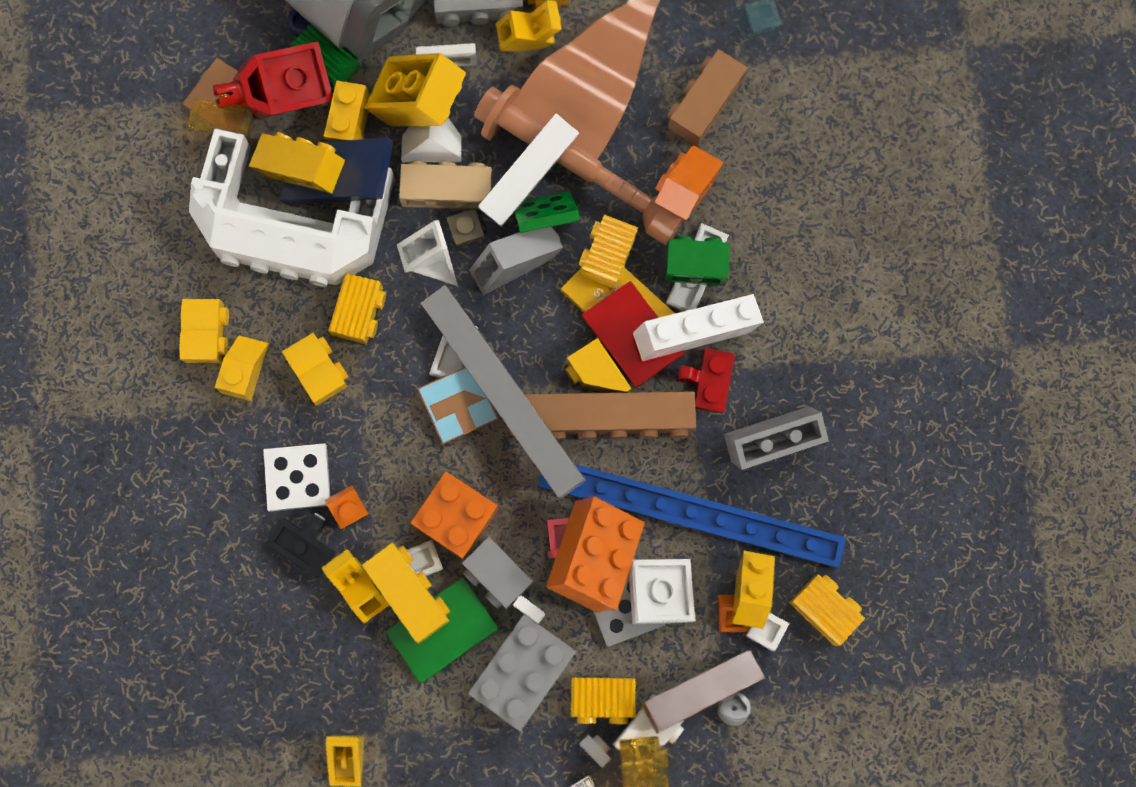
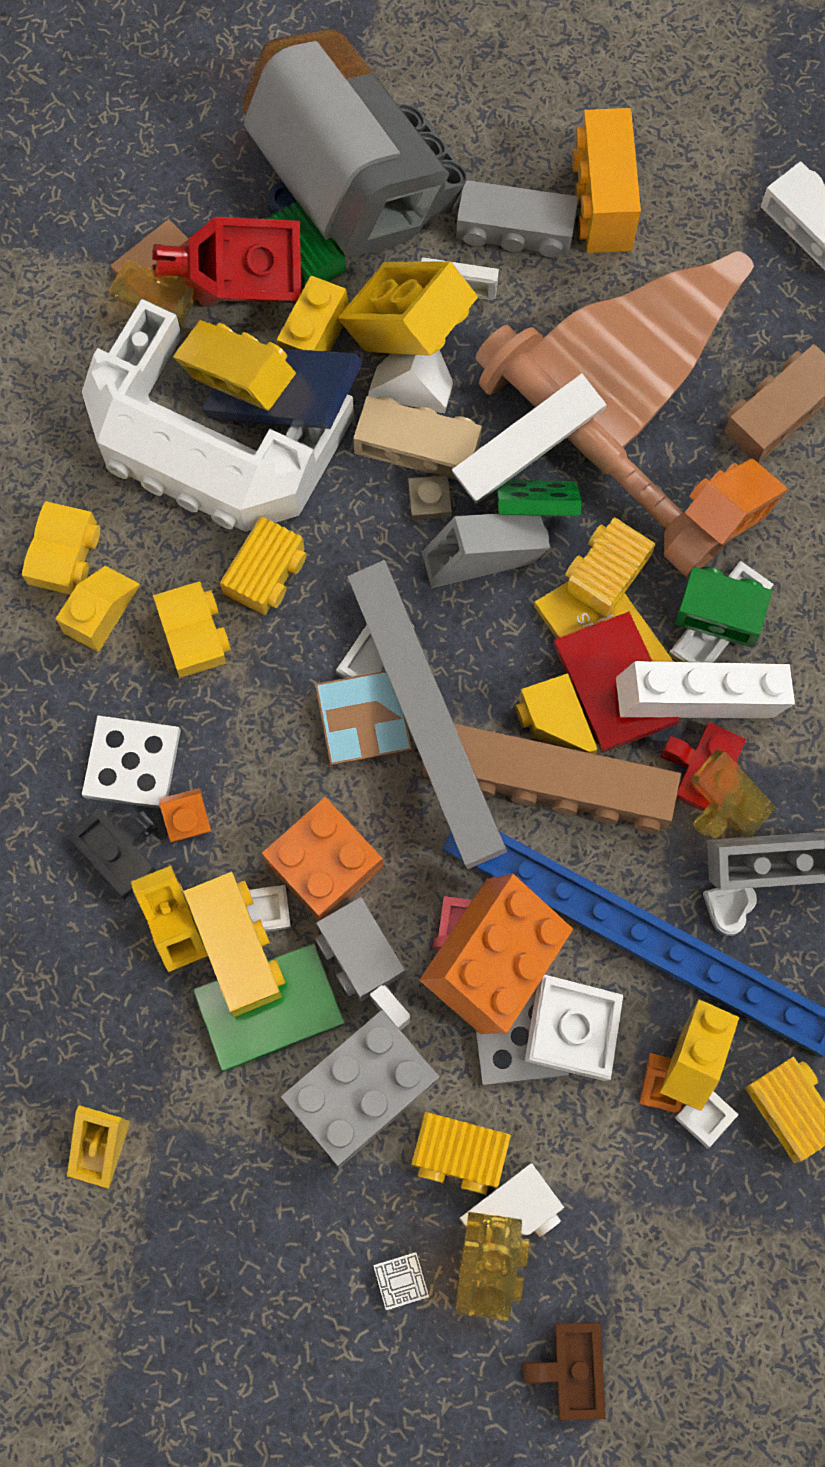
camera: 20 degrees right, 5 degrees down
white slope [397,220,458,286] -> none
yellow brick [496,0,561,52] -> none
light grey plate [579,734,611,768] -> none
tile [642,650,765,734] -> none
light grey tile [718,692,751,726] -> none
none -> clear yellow plate [690,750,776,839]
none -> white tile [703,888,757,936]

